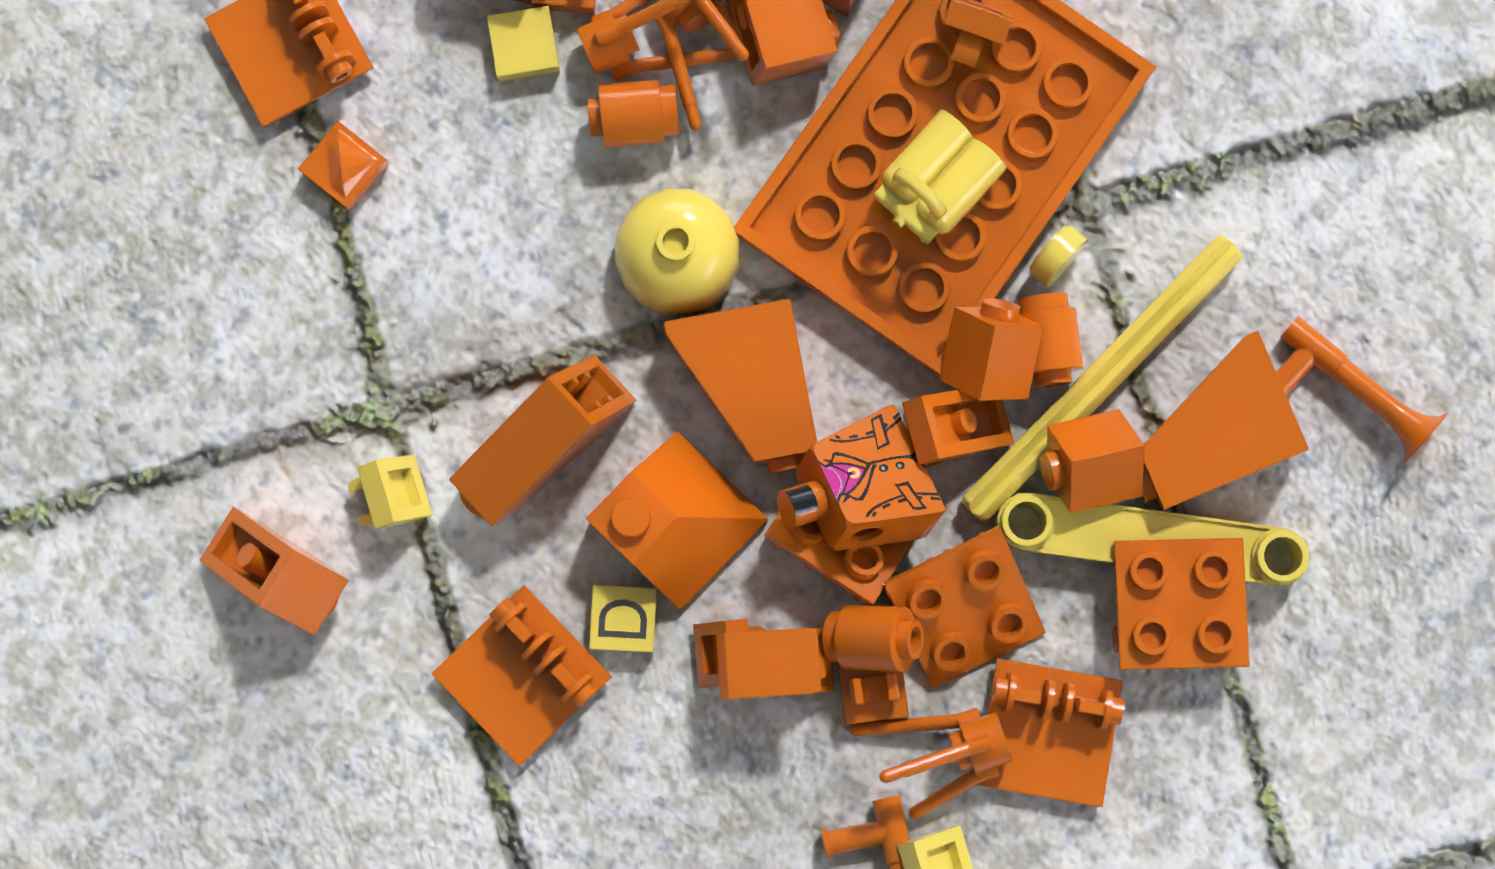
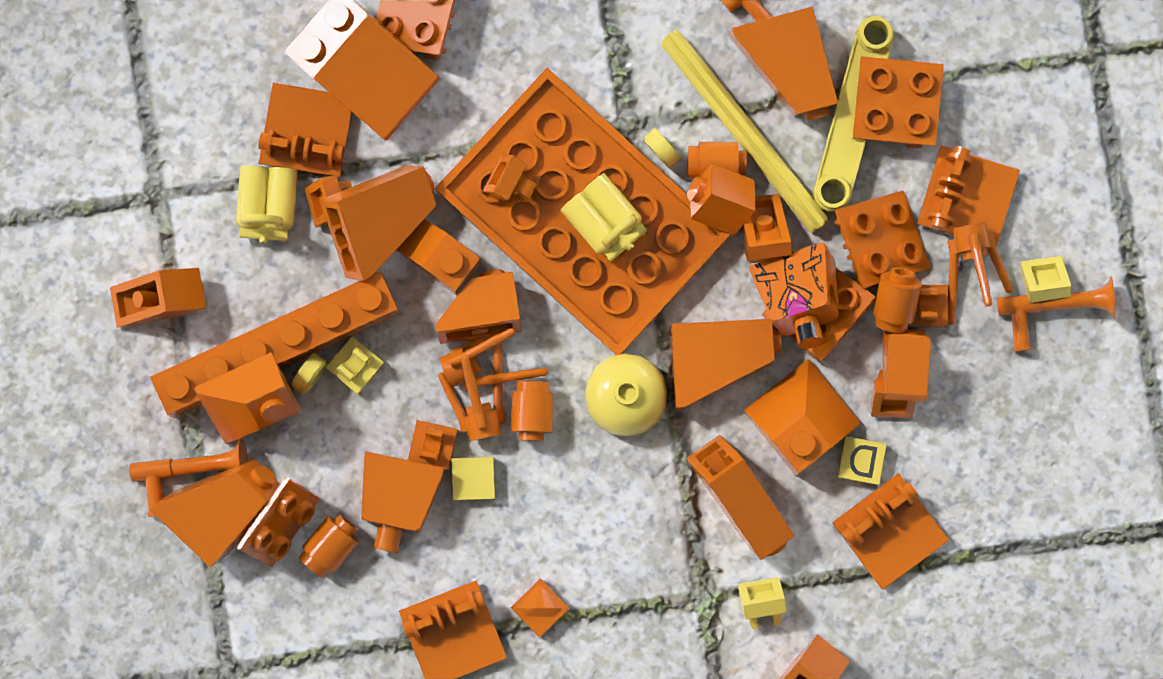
camera: 80 degrees left, 0 degrees up
orange brick [1040,409,1145,513] -> none

